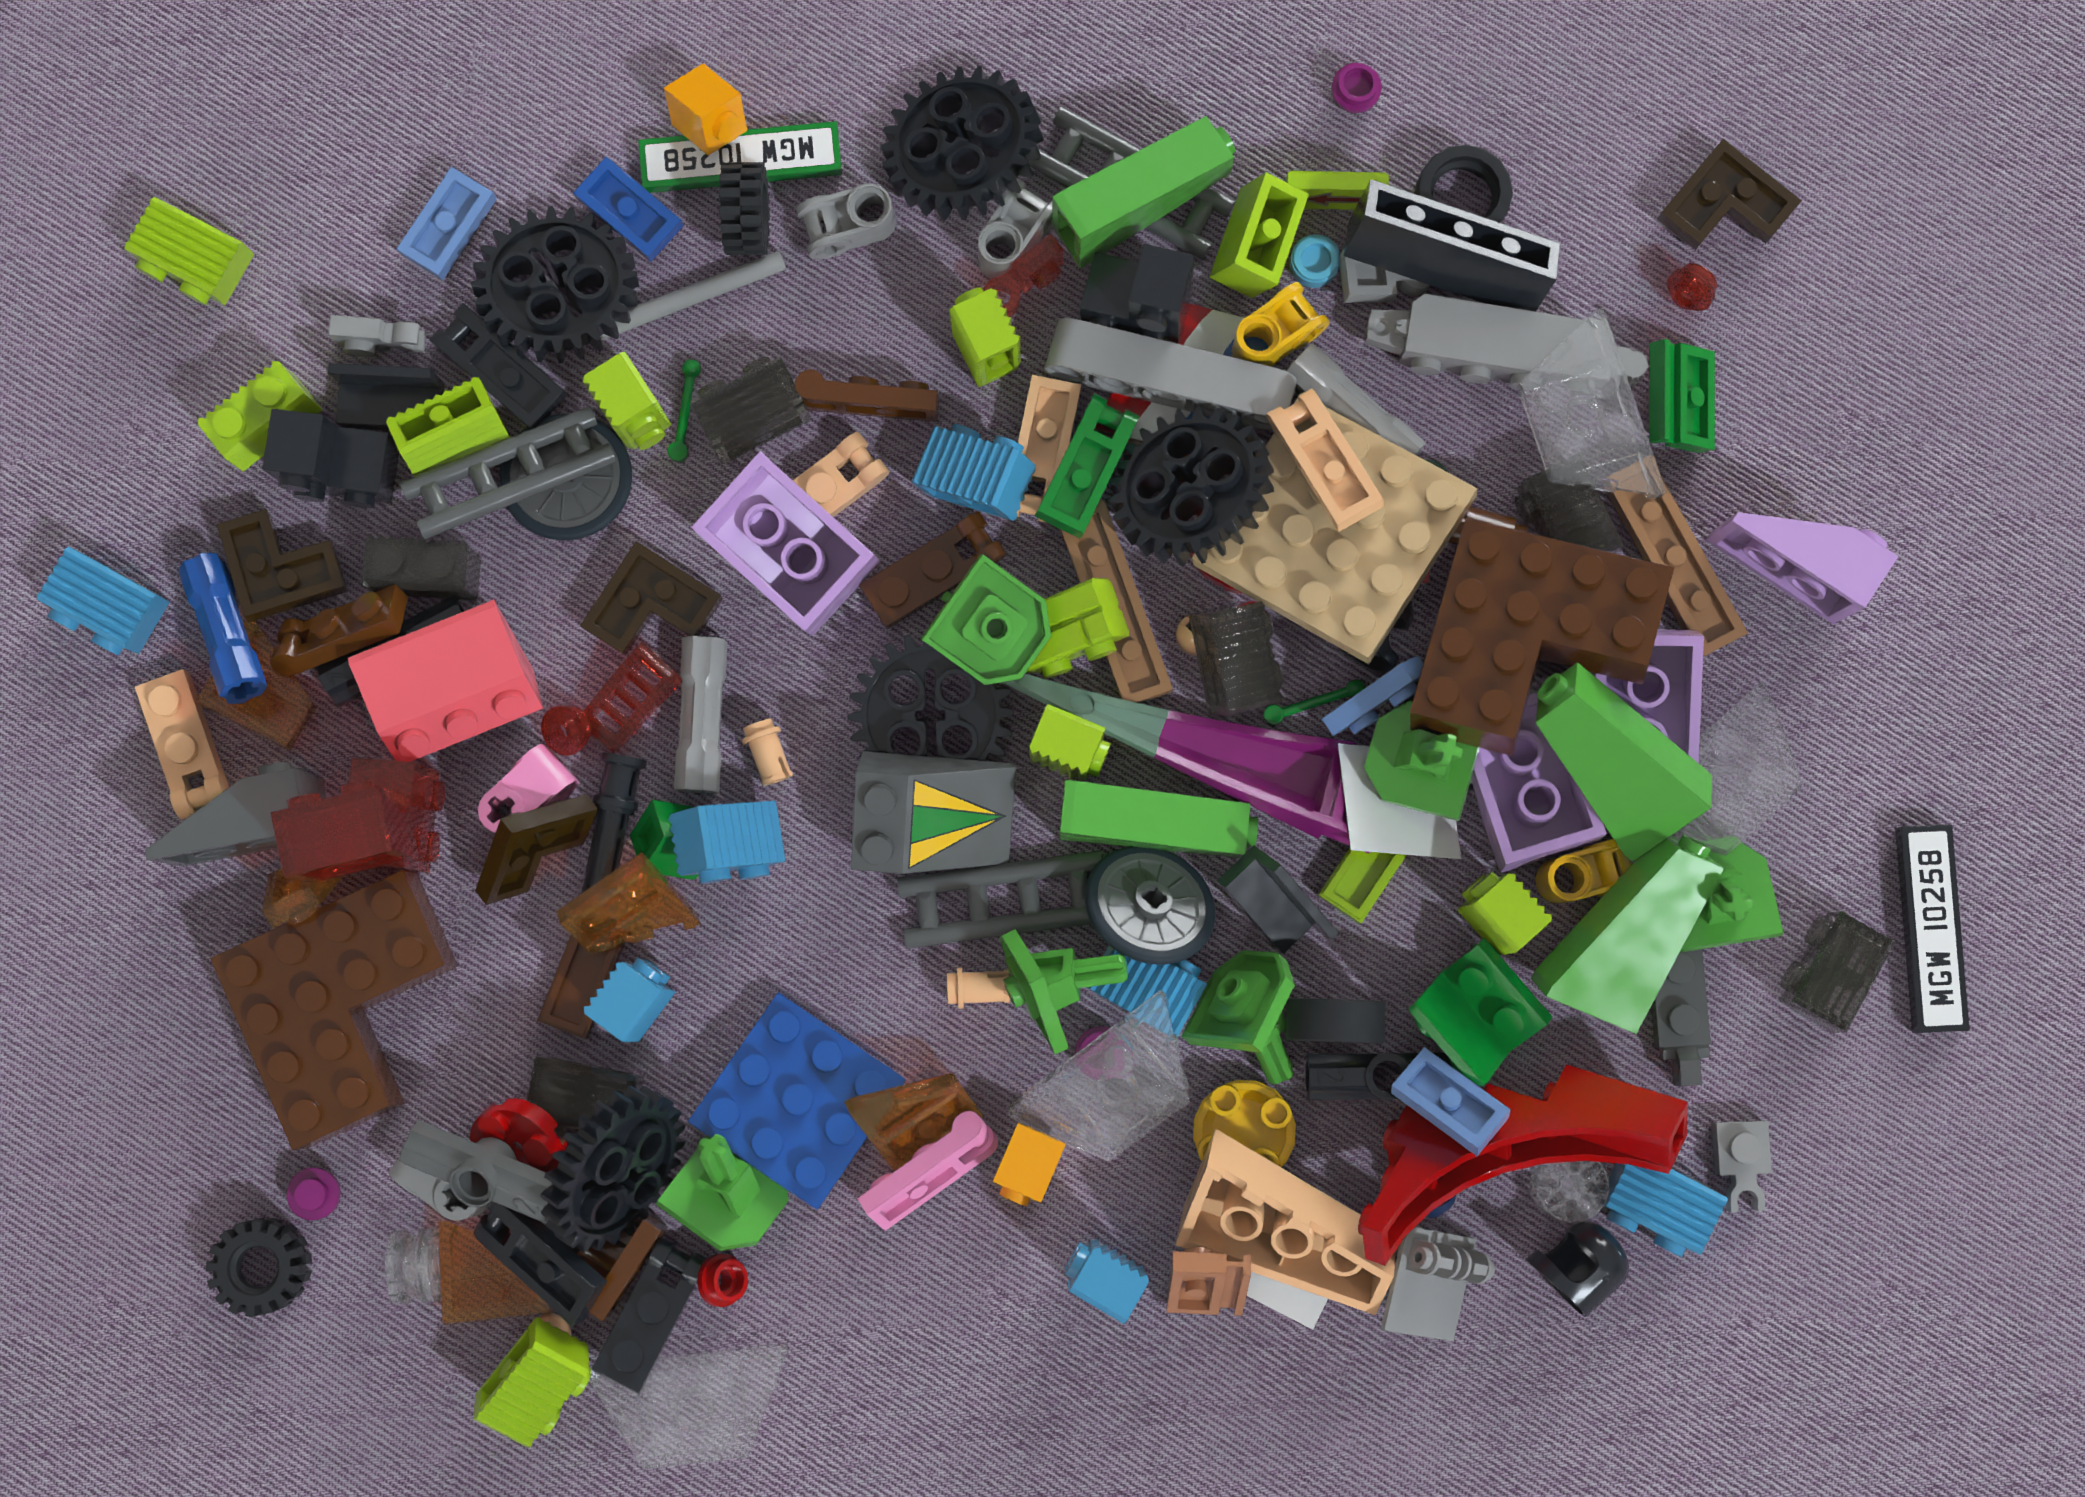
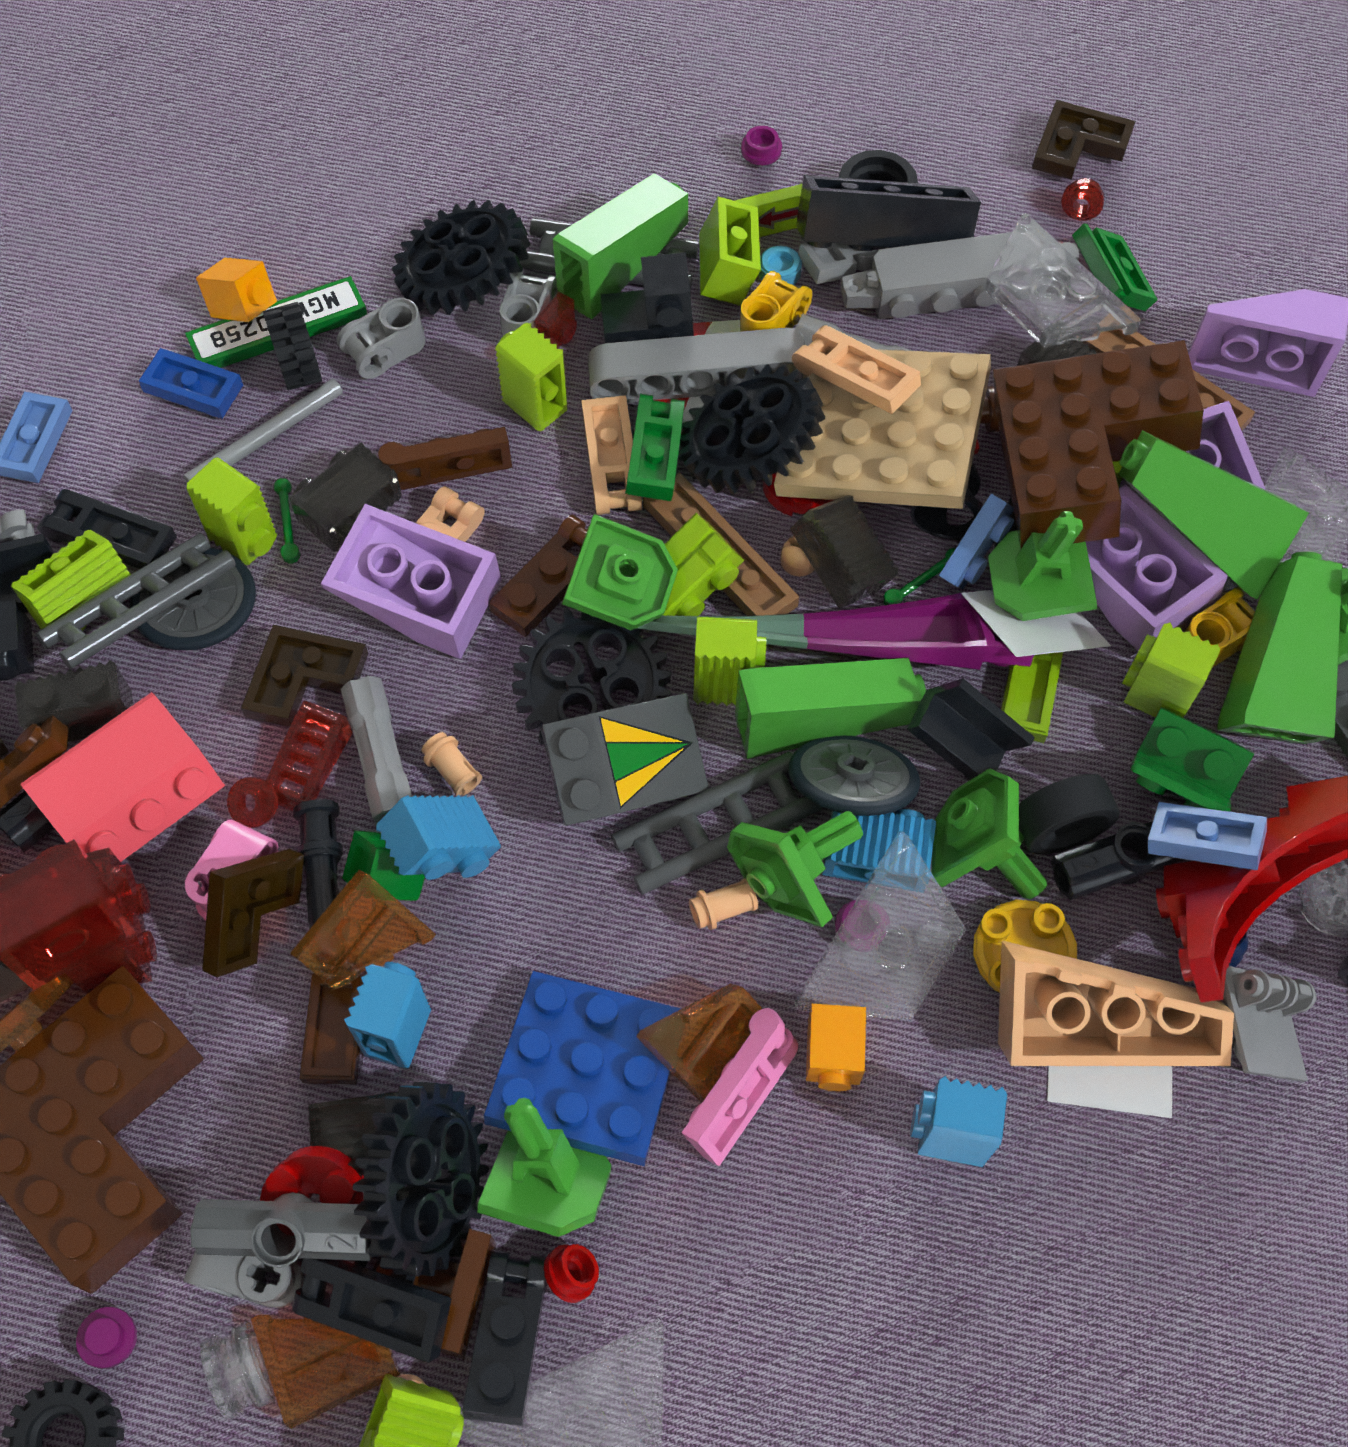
camera: 20 degrees left, 20 degrees down
black gear [471,206,639,363] -> none
dark azure brick [911,424,1036,521] -> none
nougat plate [1166,1247,1251,1316] -> none

